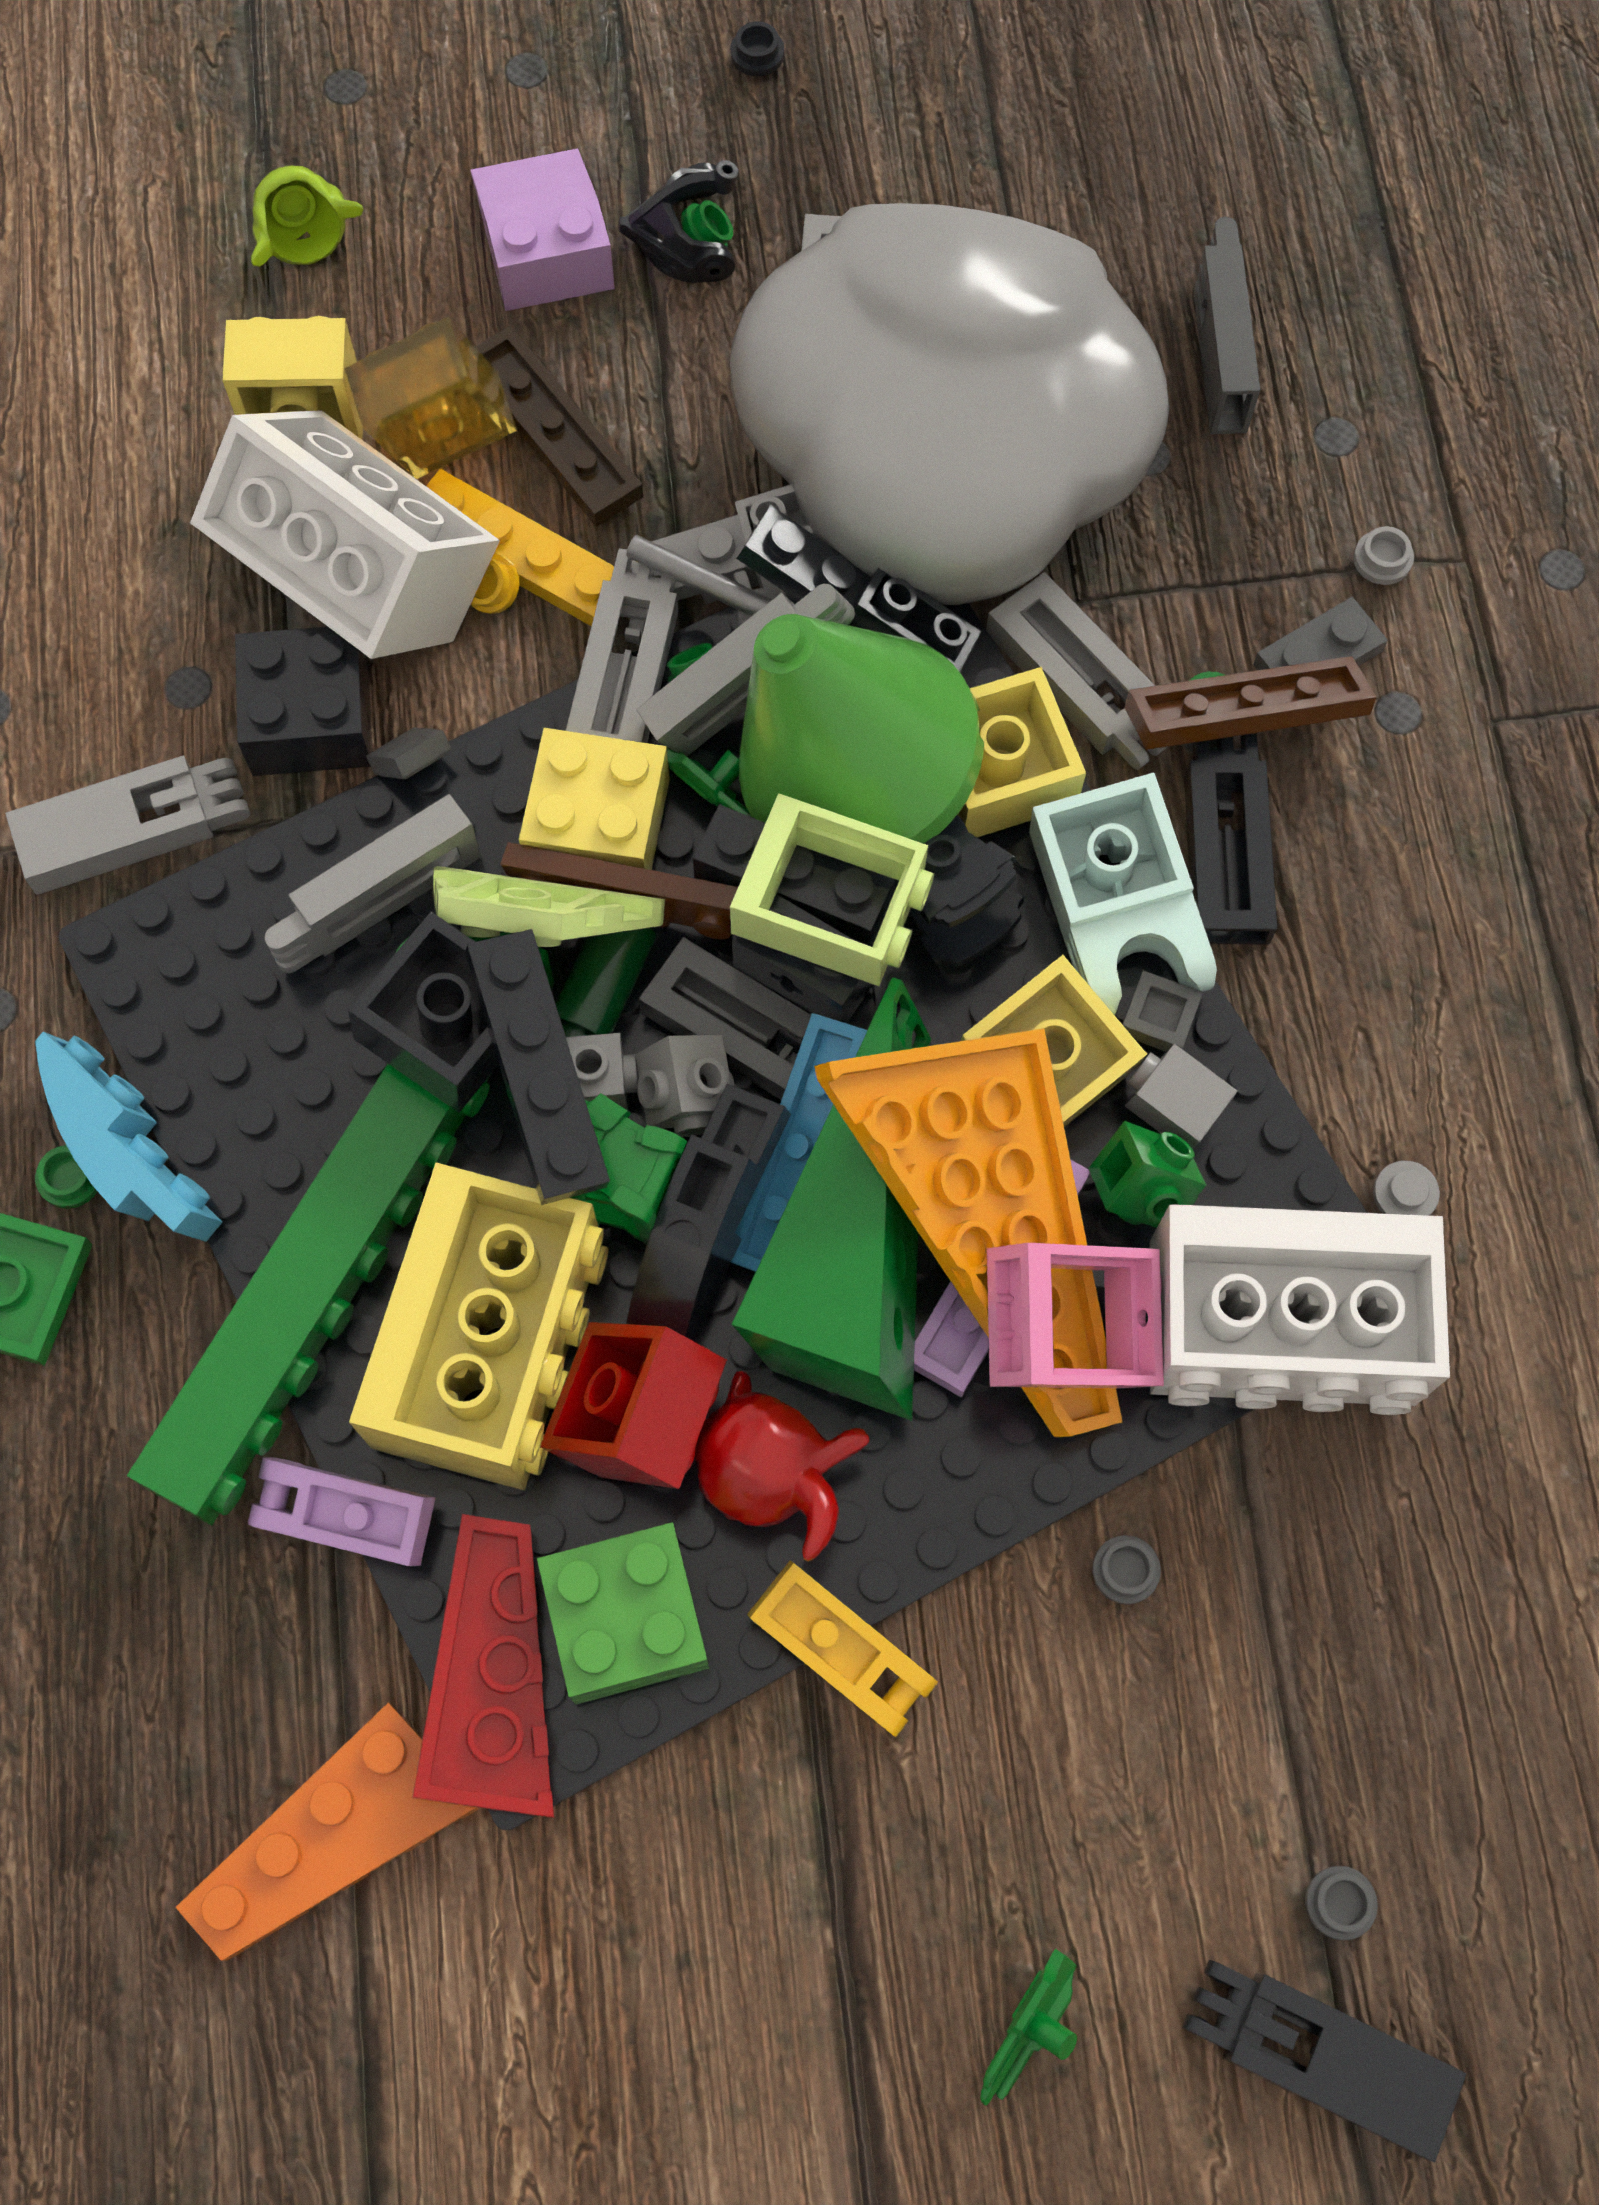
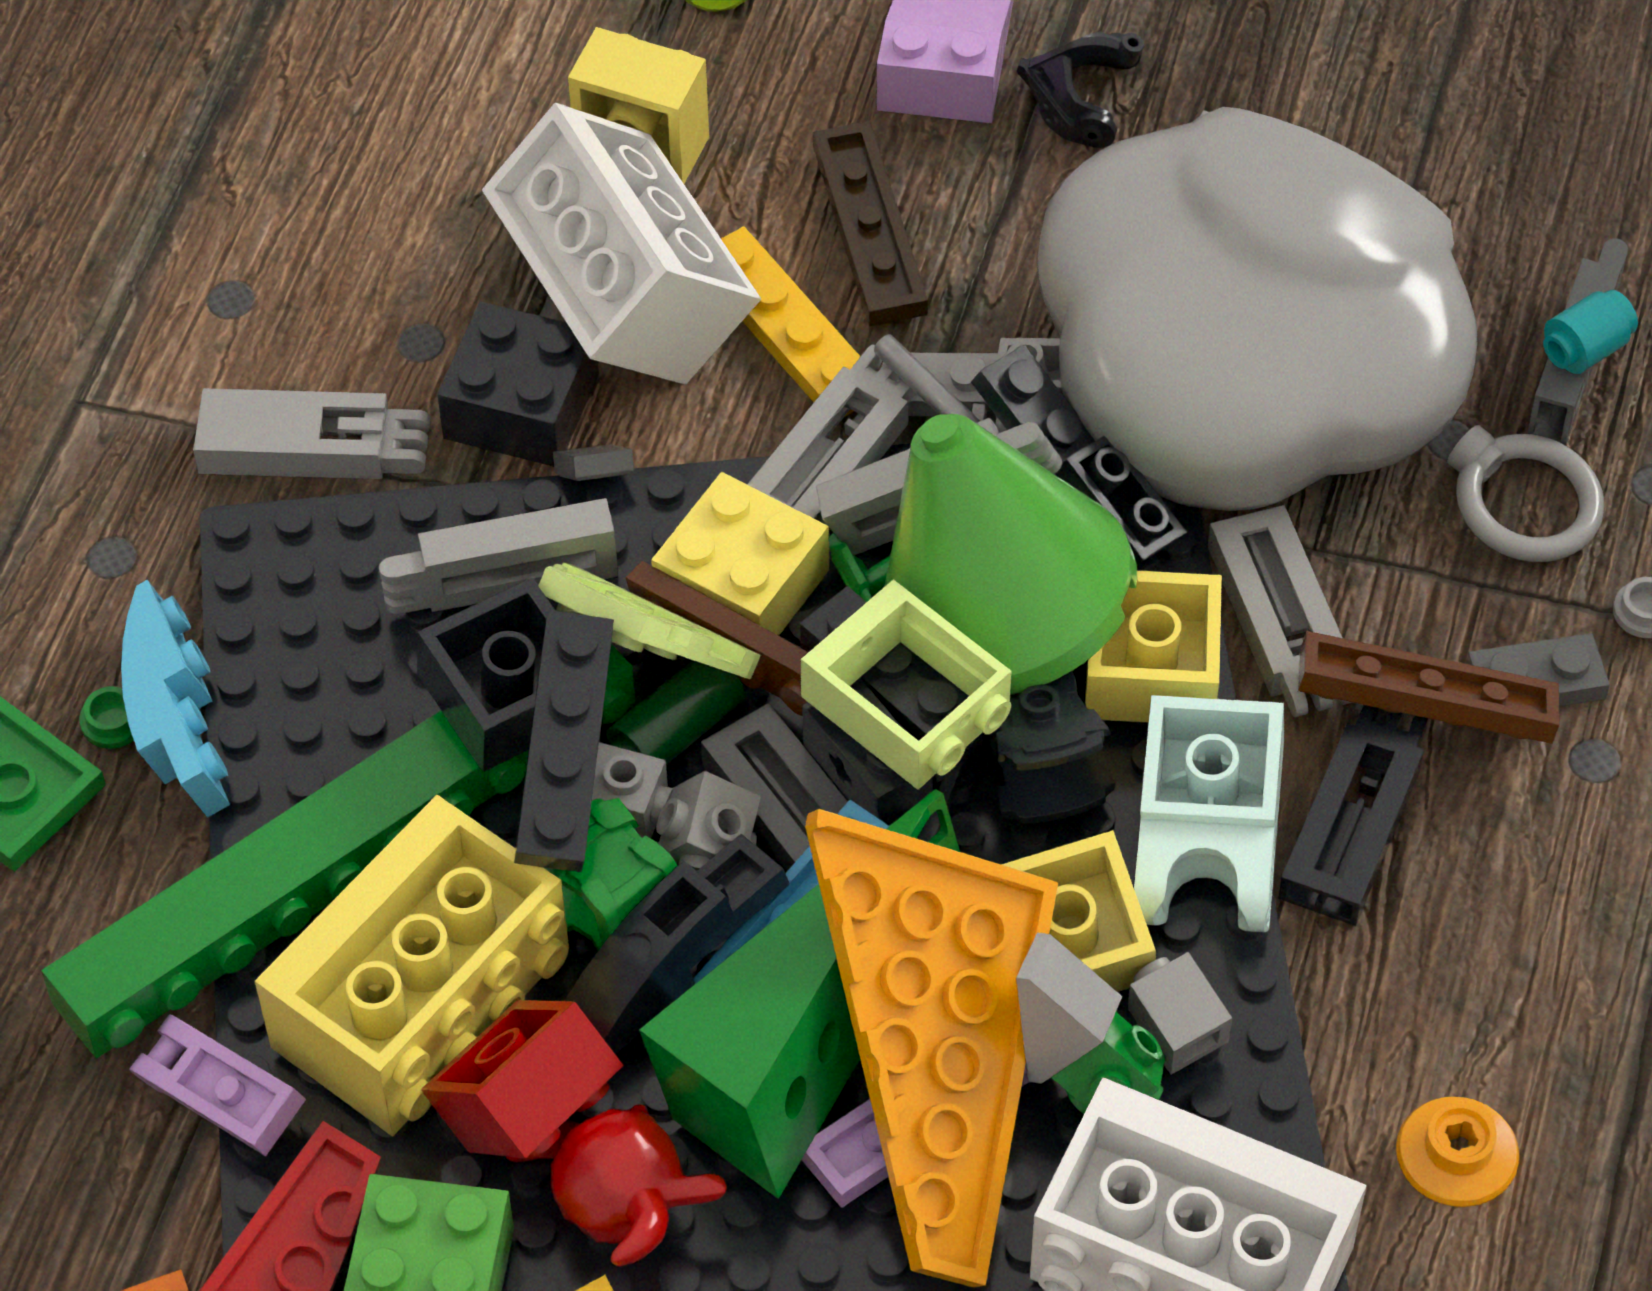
camera: 25 degrees right, 15 degrees down
clear yellow brick [344,316,517,479] -> none
yellow plate [471,553,519,614] -> none
green plate [681,200,733,247] -> none
bright pink window [987,1243,1164,1388] -> none
dark grey plate [1123,970,1203,1052] -> none
light grey plate [1373,1161,1440,1216] -> none
none -> light grey slope [1016,932,1122,1084]
none -> light orange piece [1396,1097,1519,1207]
none -> light grey piece [1447,425,1604,562]
none -> teal brick [1543,290,1638,374]

